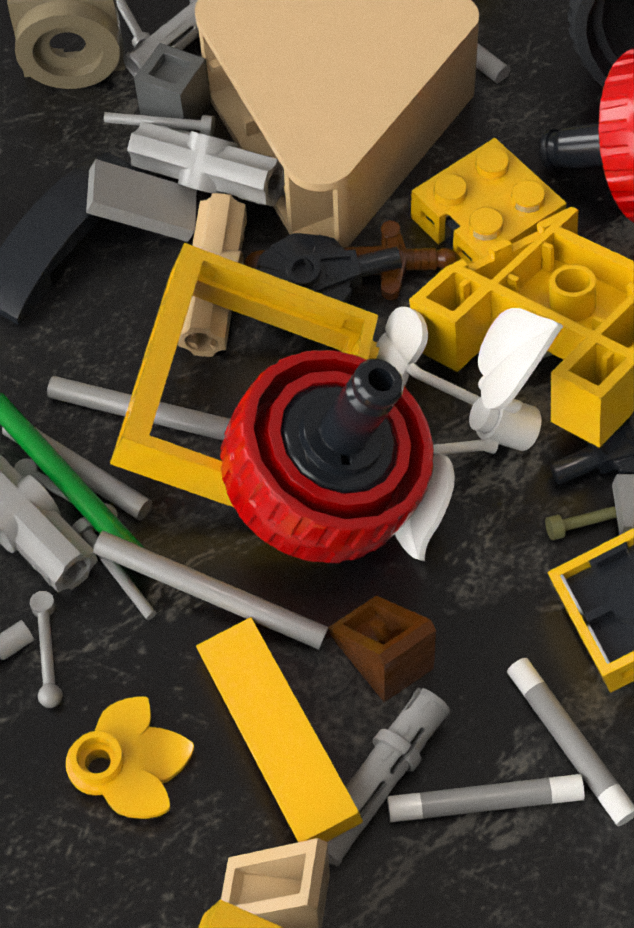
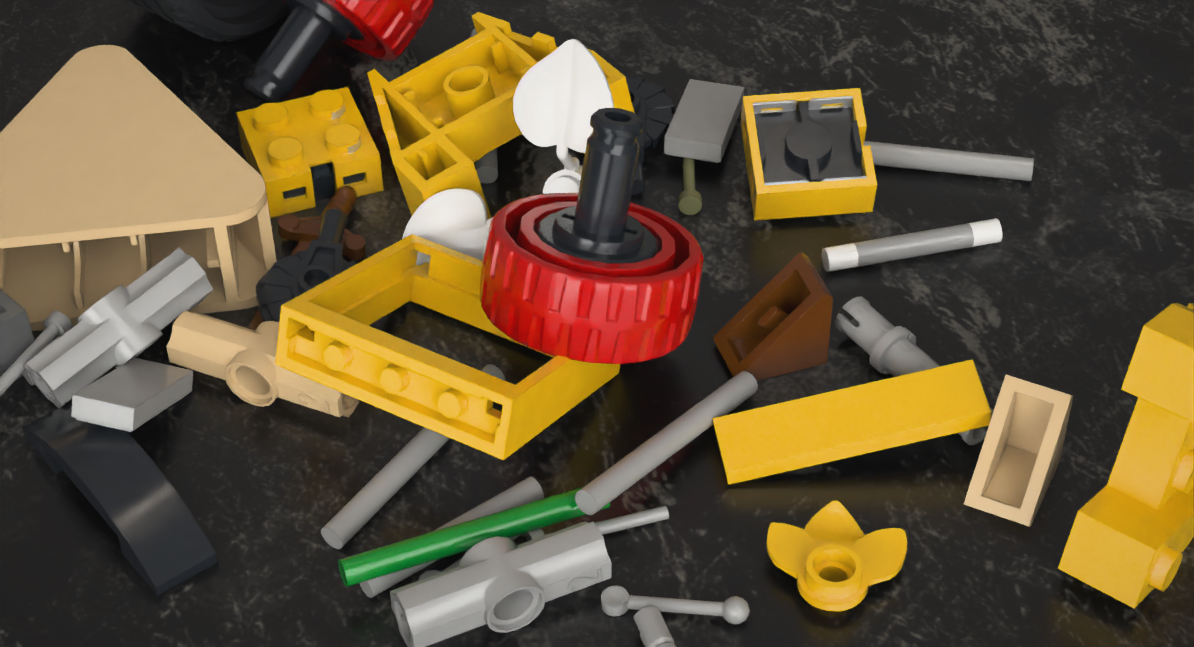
camera: 75 degrees left, 15 degrees down
light grey bar [387,774,585,822] -> none

